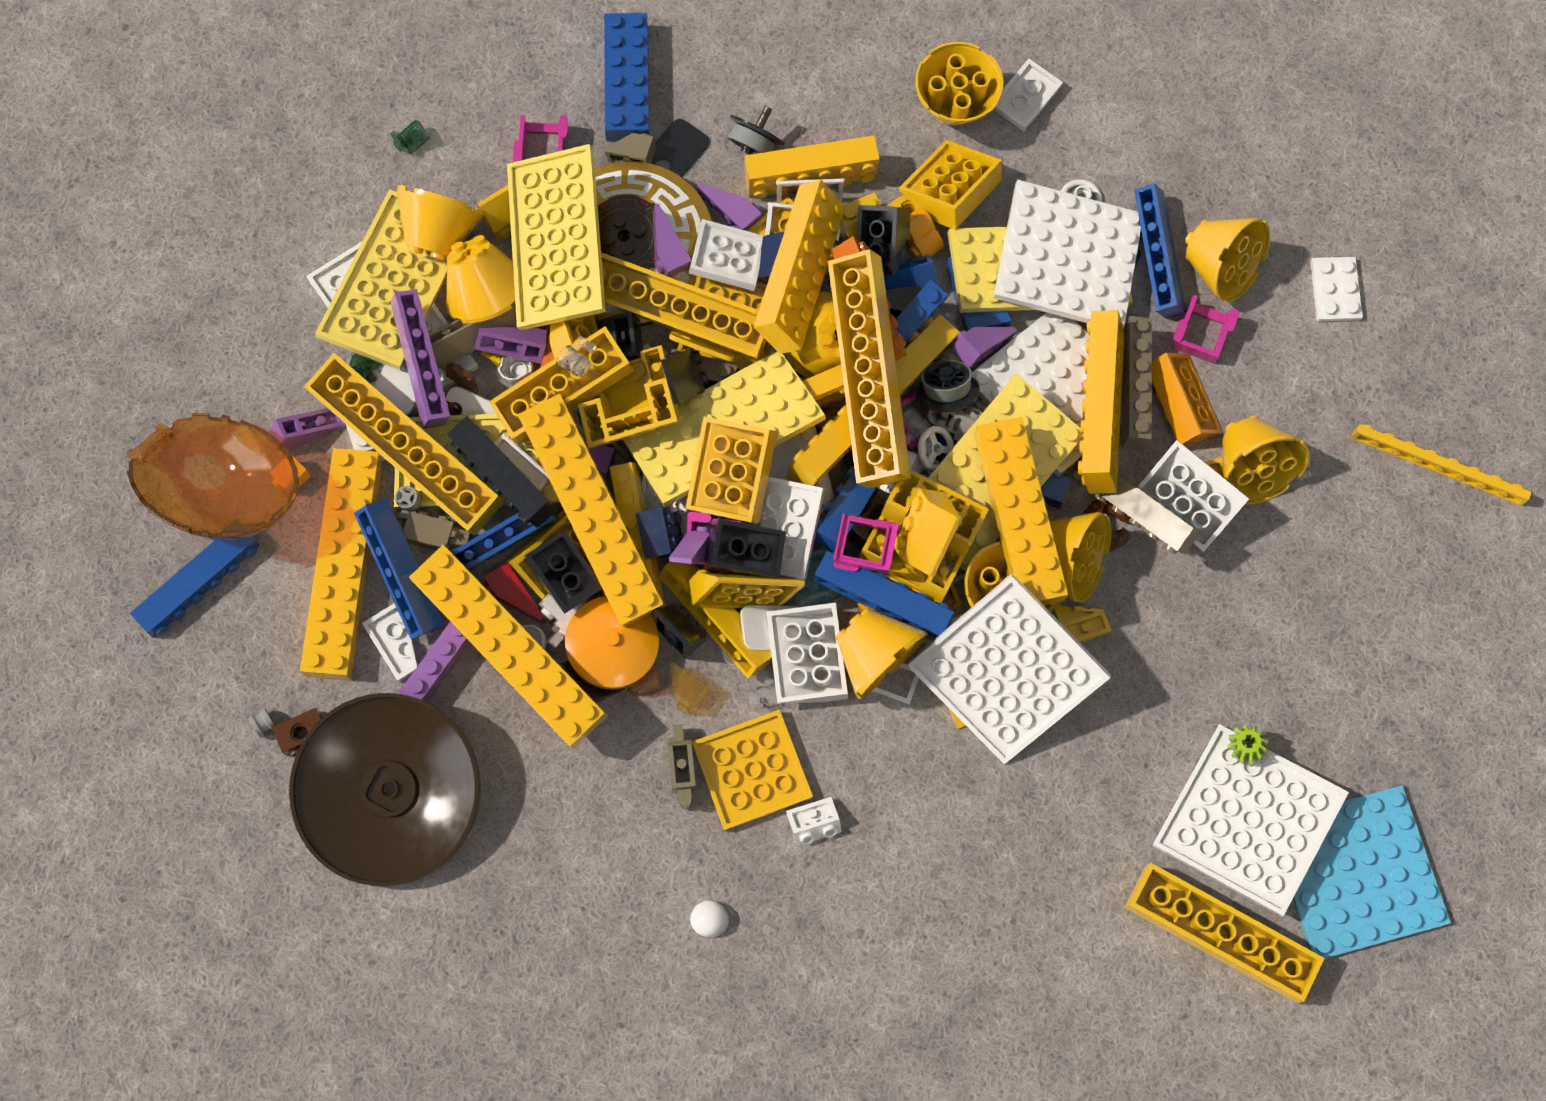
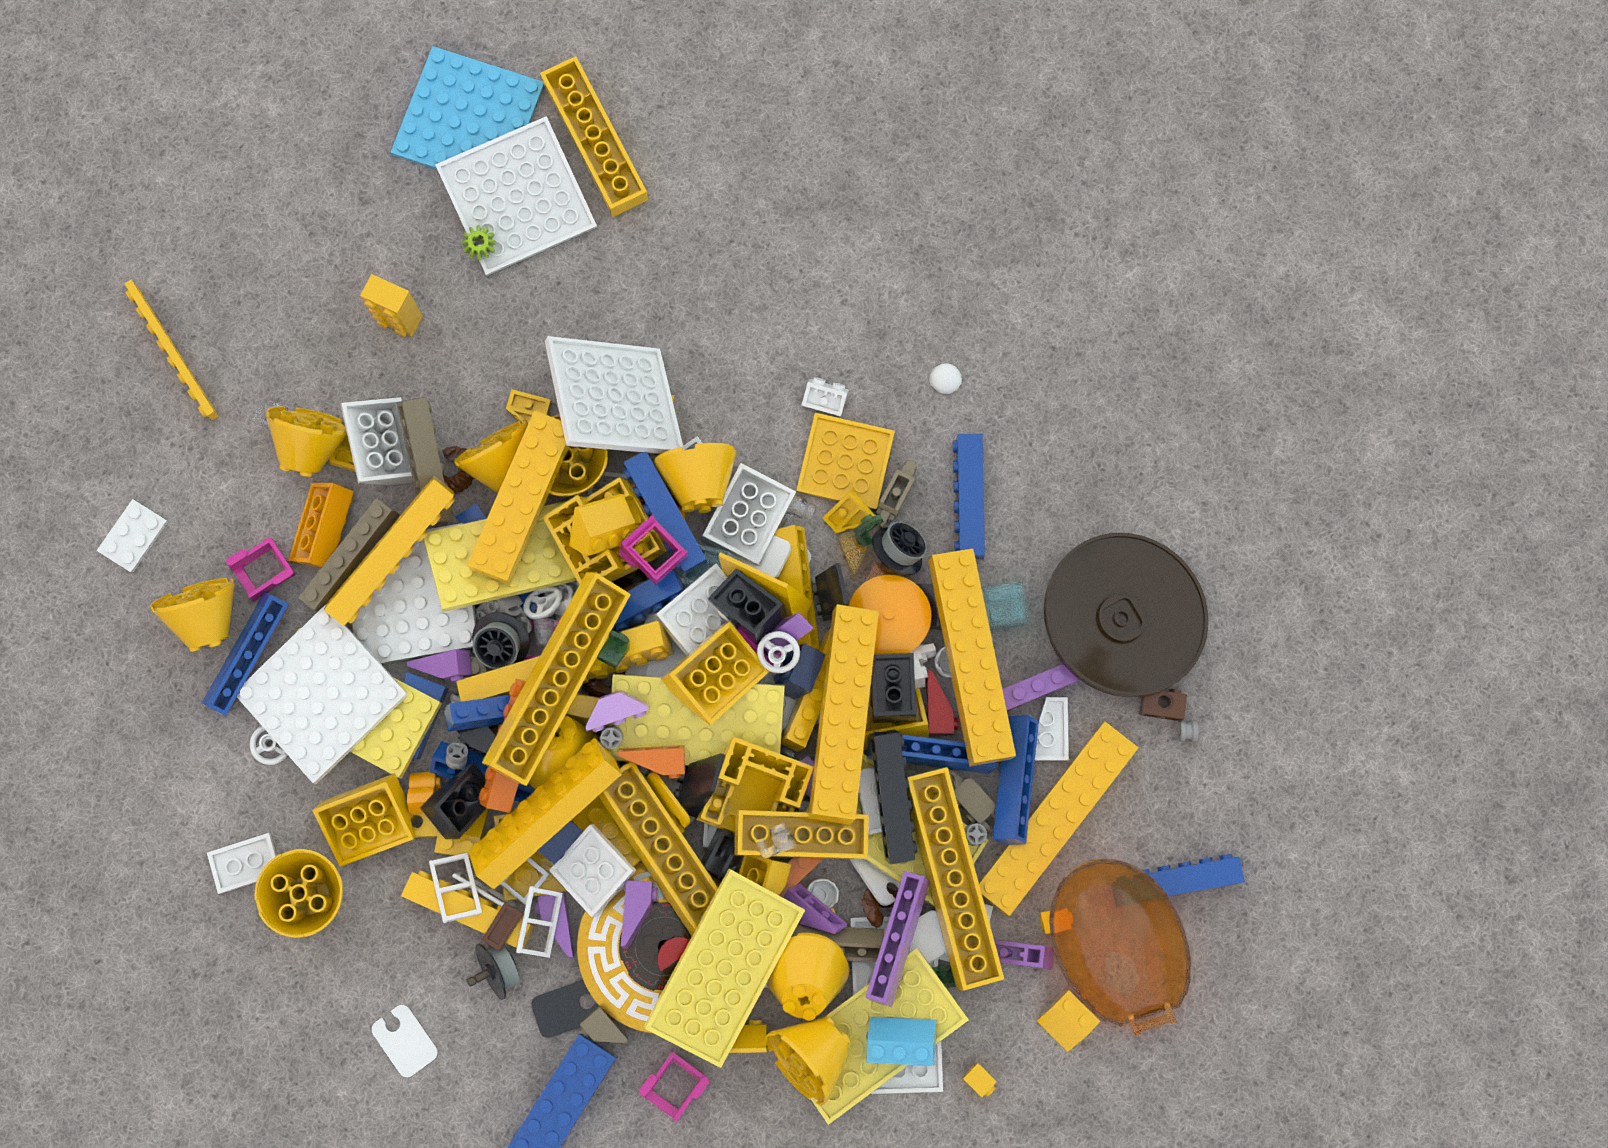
camera: 145 degrees left, 5 degrees up
none -> yellow brick [360,274,423,337]
none -> white piece [372,1005,438,1077]
none -> white window [429,853,482,923]
none -> light grey wheel [446,742,468,769]
none -> reddish brown tile [482,902,524,951]
none -> white window [516,886,563,958]
none -> lavender slope [585,690,650,732]
none -> clear green bracket [597,630,630,669]
none -> light grey wheel [600,726,623,749]
none -> orange slope [618,745,686,778]
none -> red tile [658,937,690,971]
none -> white piece [757,631,800,673]
none -> yellow wing [823,490,878,533]
none -> clear green bracket [853,514,884,547]
none -> medium azure slope [866,1017,937,1066]
none -> black piece [872,522,927,576]
none -> blue brick [953,434,985,559]
none -> yellow brick [962,1062,997,1098]
none -> clear light blue brick [981,581,1029,631]
none -> yellow slope [1037,990,1100,1052]

